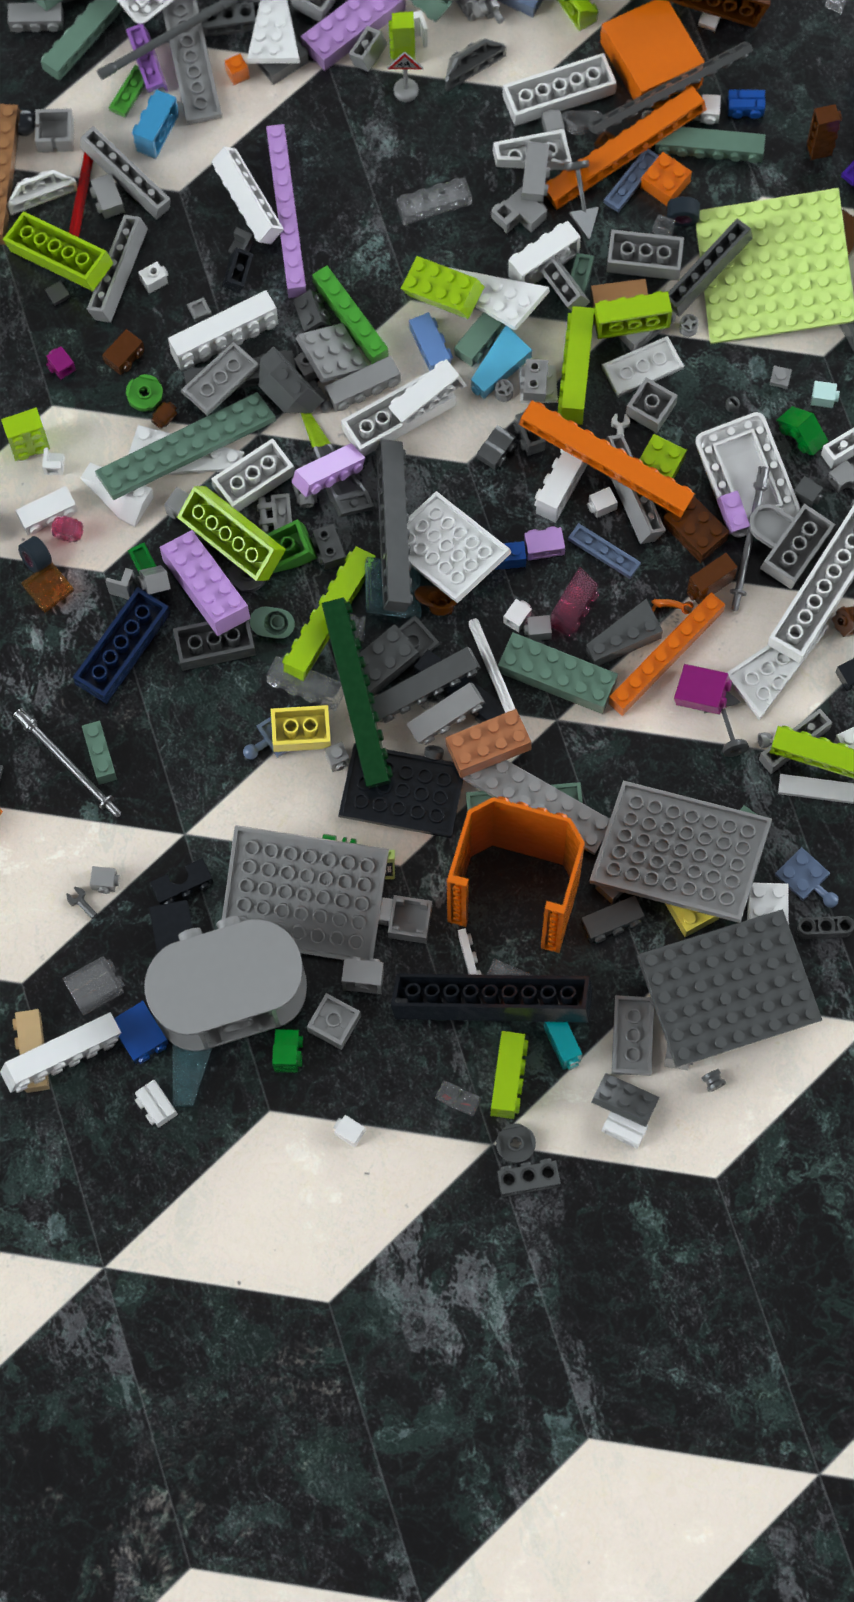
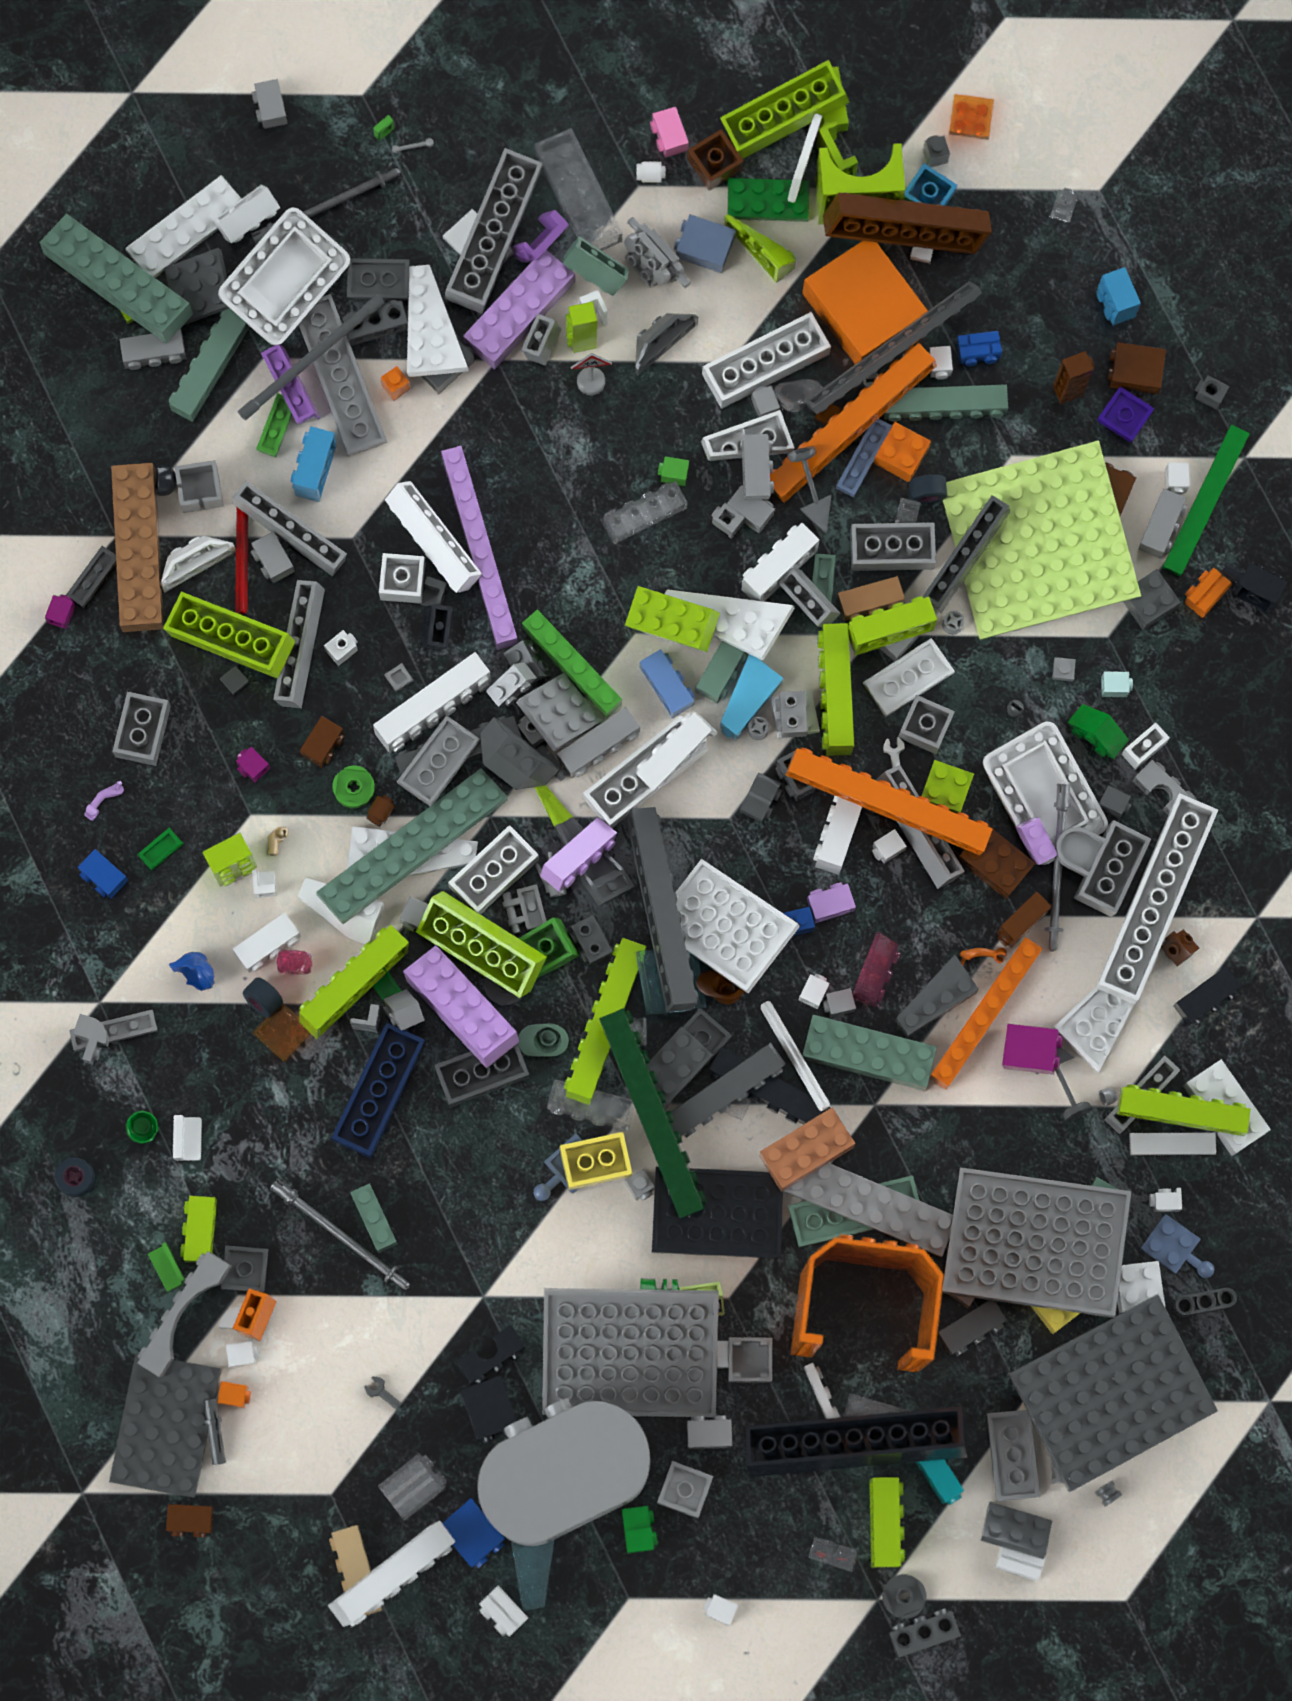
camera: 15 degrees left, 5 degrees up
light grey brick [90,866,120,894] -> none
light grey brick [407,683,485,745] -> none
dark grey tile [424,745,444,760] -> none
sand blue plate [568,523,641,579] -> none
none -> tan arm [268,827,289,856]
none -> lime brick [299,925,409,1039]
none -> white brick [379,553,426,603]
none -> light grey brick [486,662,537,707]
none -> bright green brick [658,456,689,486]
none -> white brick [1149,1188,1182,1212]

